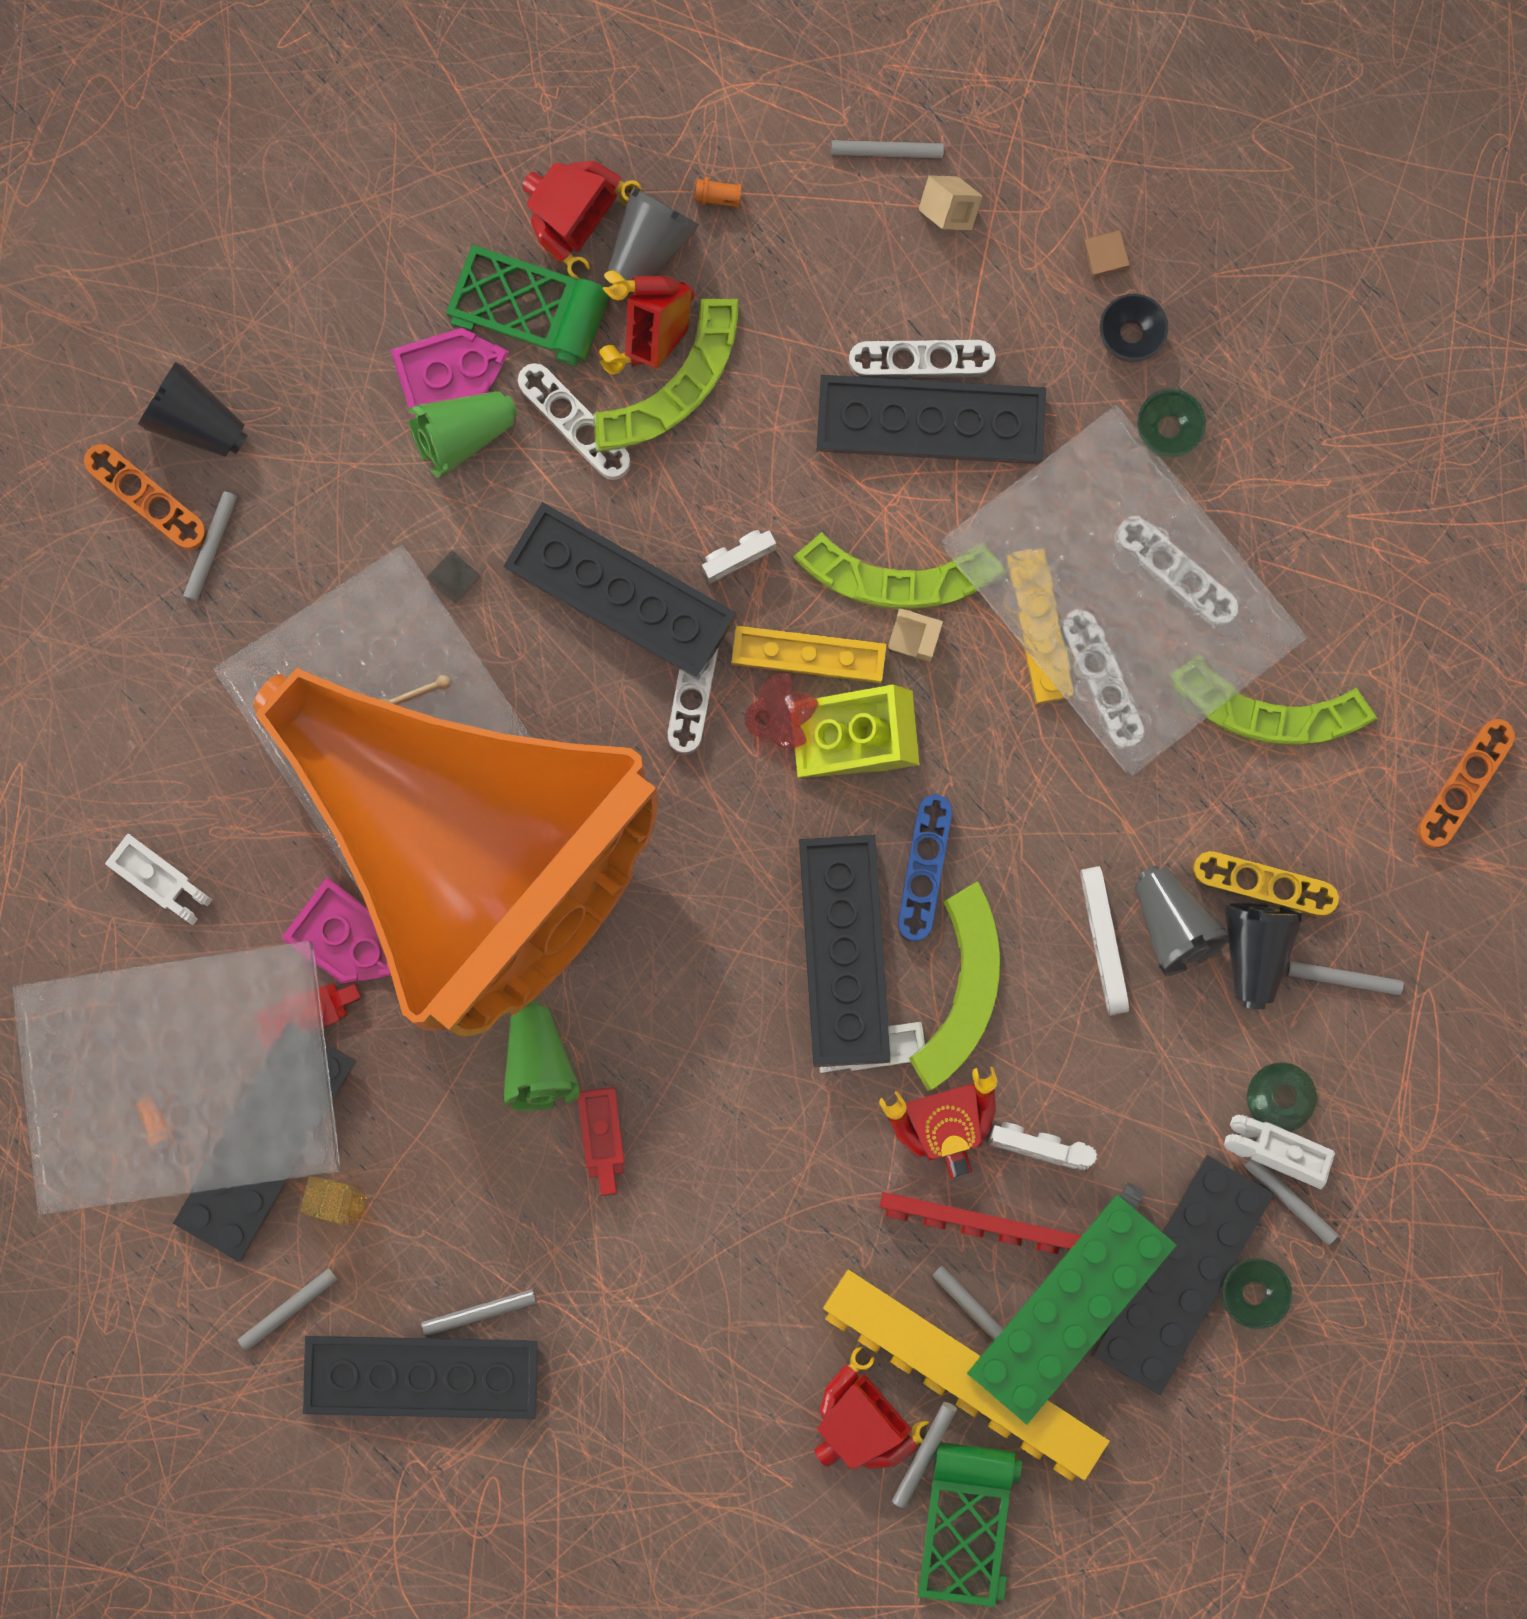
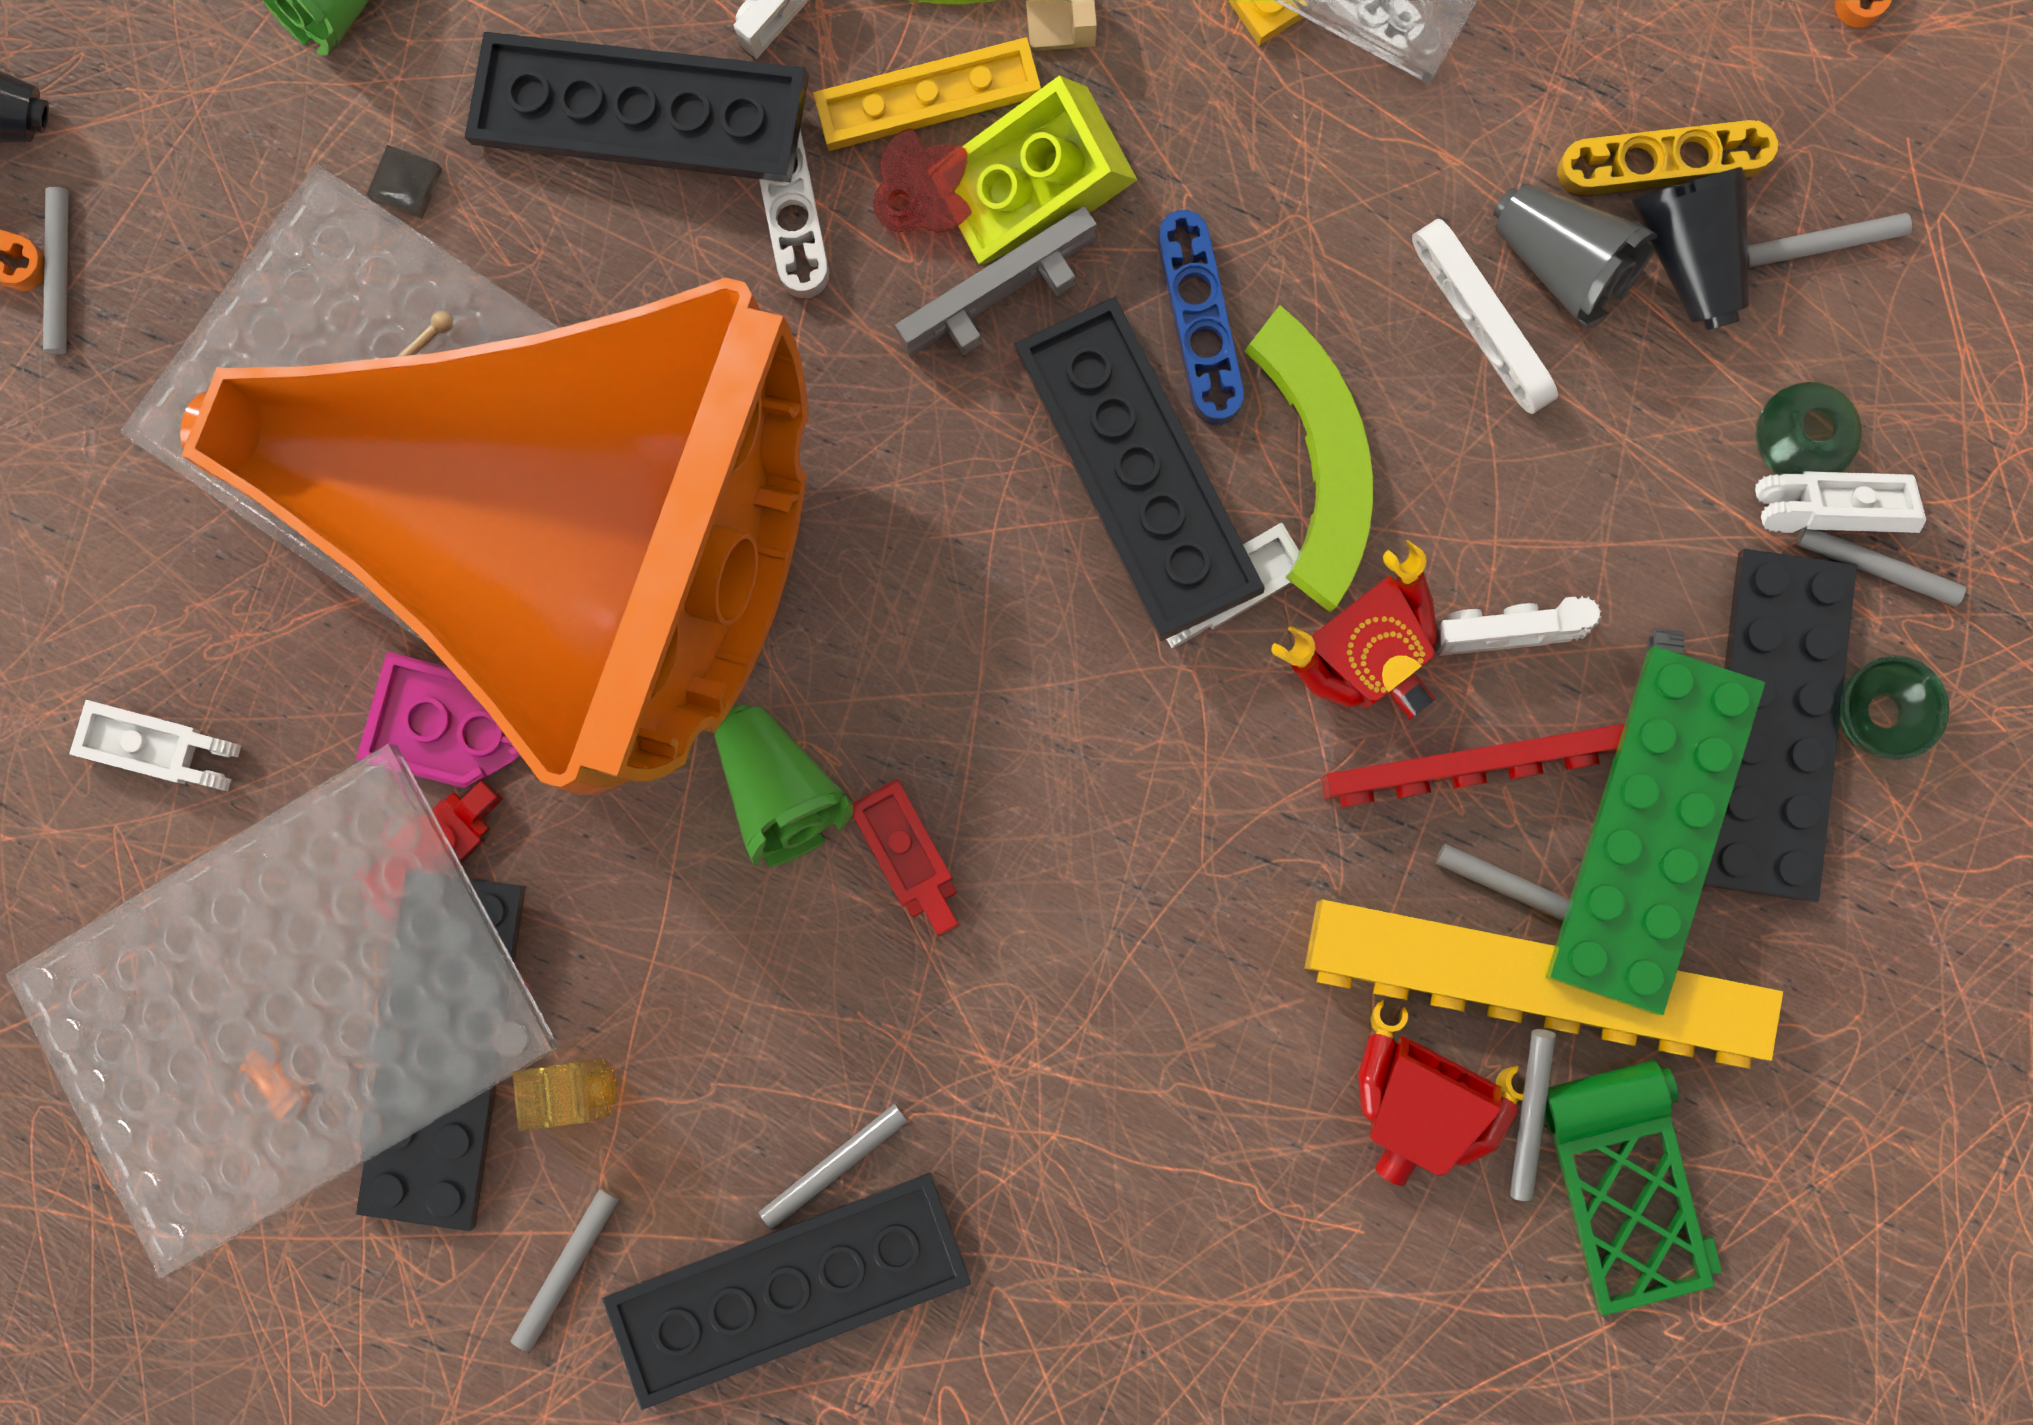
camera: 15 degrees left, 0 degrees up
none -> light grey hinge [895,206,1097,357]

